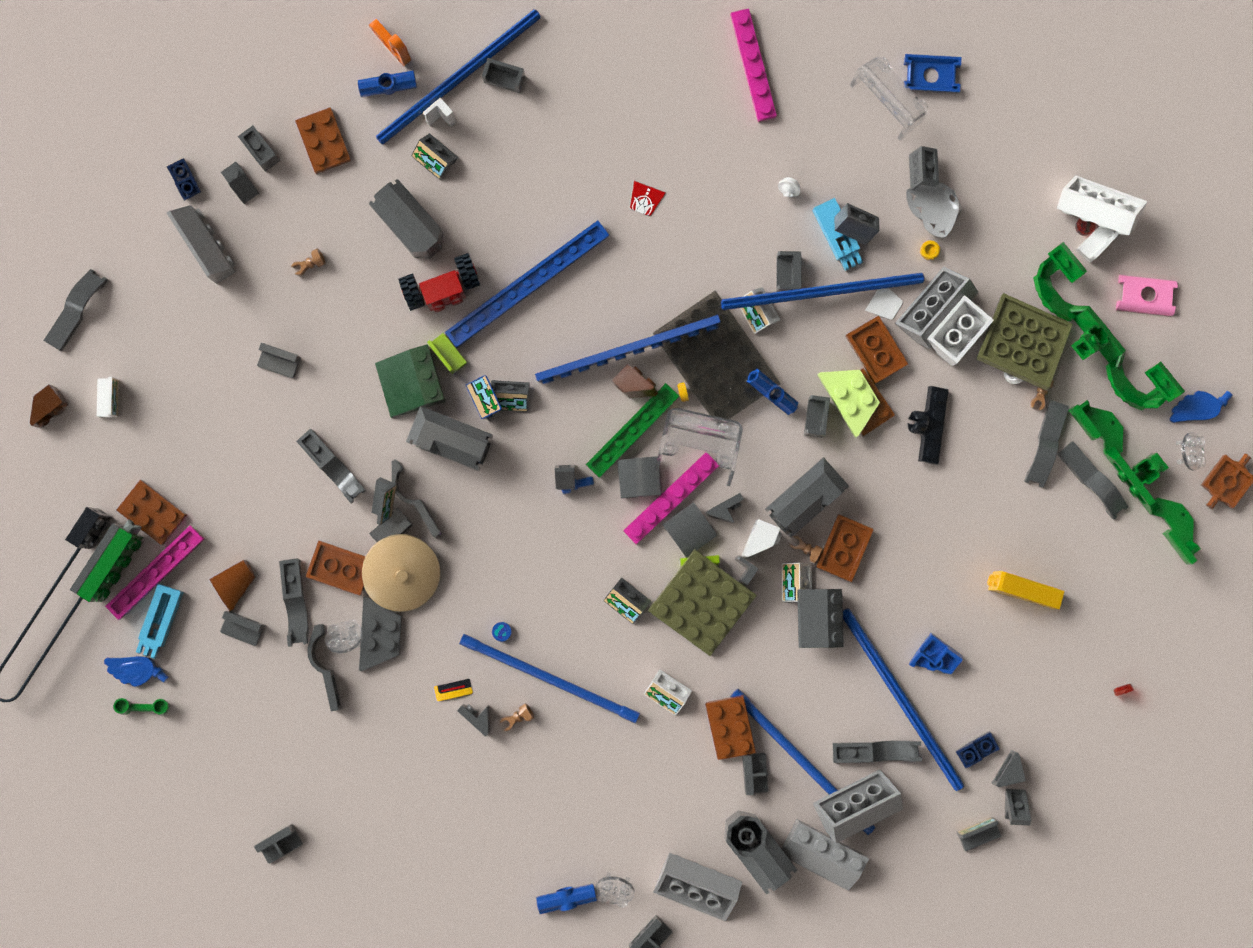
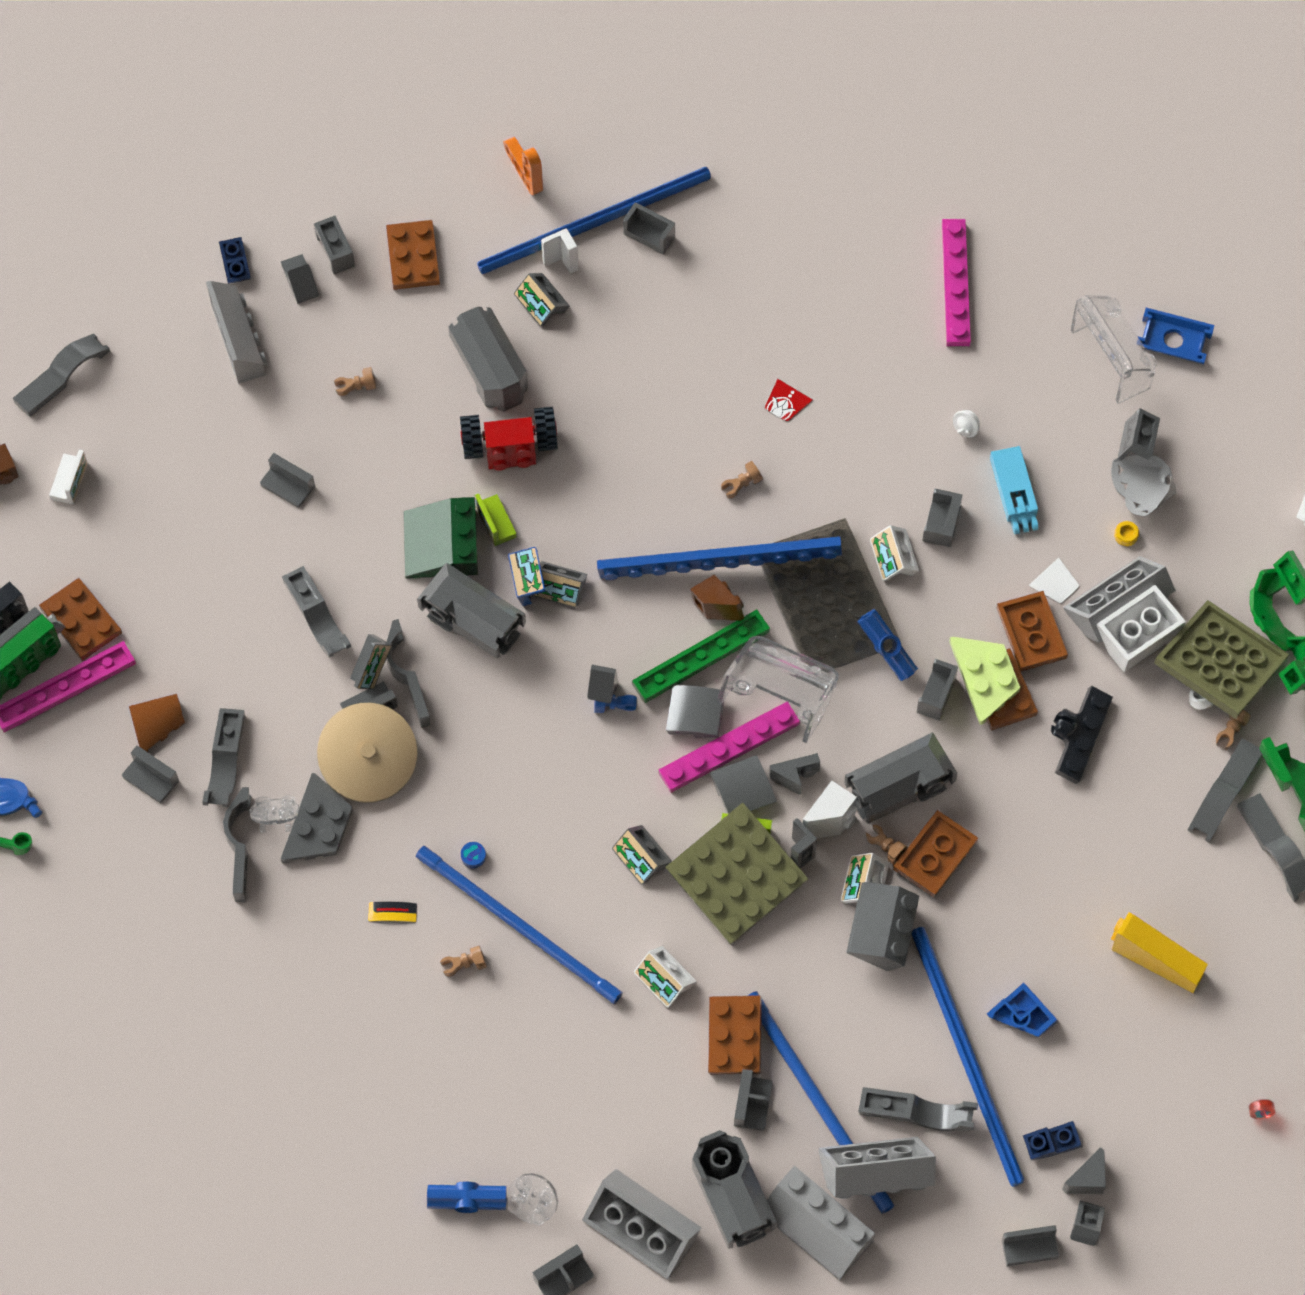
camera: 20 degrees right, 20 degrees down
medium azure hinge [136,584,184,659] -> none
dark grey panel [254,824,303,864] -> none
dark orange plate [305,540,366,596] -> none
blue piece [358,70,417,98] -> none
blue plate [445,220,609,348] -> none
dark grey slope [457,704,490,737] -> none
yellow tile [677,382,689,402] -> none
blue axle [721,273,924,310] -> none
dark grey panel [834,203,880,244] -> none
none -> medium nougat piece [721,461,763,498]

